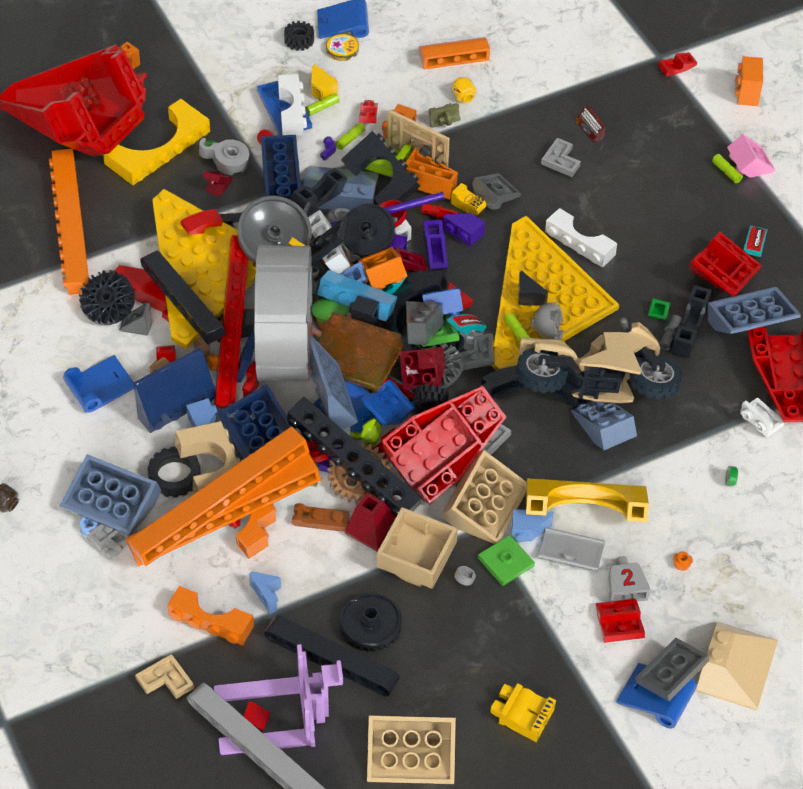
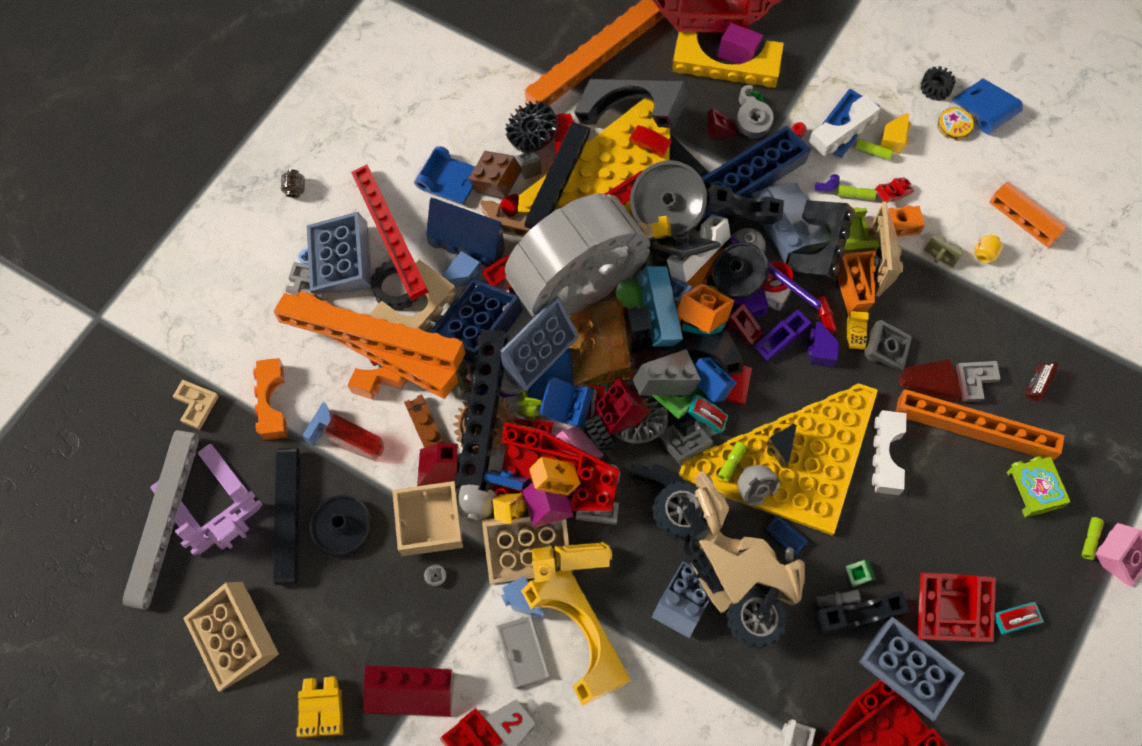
camera: 60 degrees right, 15 degrees up
red slope [243,701,270,732] -> none
bright green plate [478,535,535,586] -> none
none -> clear red slope [325,414,385,462]
none -> red plate [351,164,429,301]
none -> dark red slope [363,665,454,717]
none -> light grey cylinder [457,485,497,523]
none -> reddish brown brick [468,151,522,198]
none -> blue plate [483,469,529,490]
none -> yellow slope [492,493,527,524]
none -> magenta slope [523,482,574,528]
none -> light orange brick [529,457,580,496]
none -> yellow window [532,547,557,582]
none -> yellow window [555,542,612,571]
none -> black arch [574,79,689,128]
none -> magenta slope [718,23,763,64]
none -> dark blue tile [763,515,809,558]
none -> orange brick [895,389,1065,461]
none -> clear red slope [899,359,962,403]
none -> panel [1007,456,1070,518]

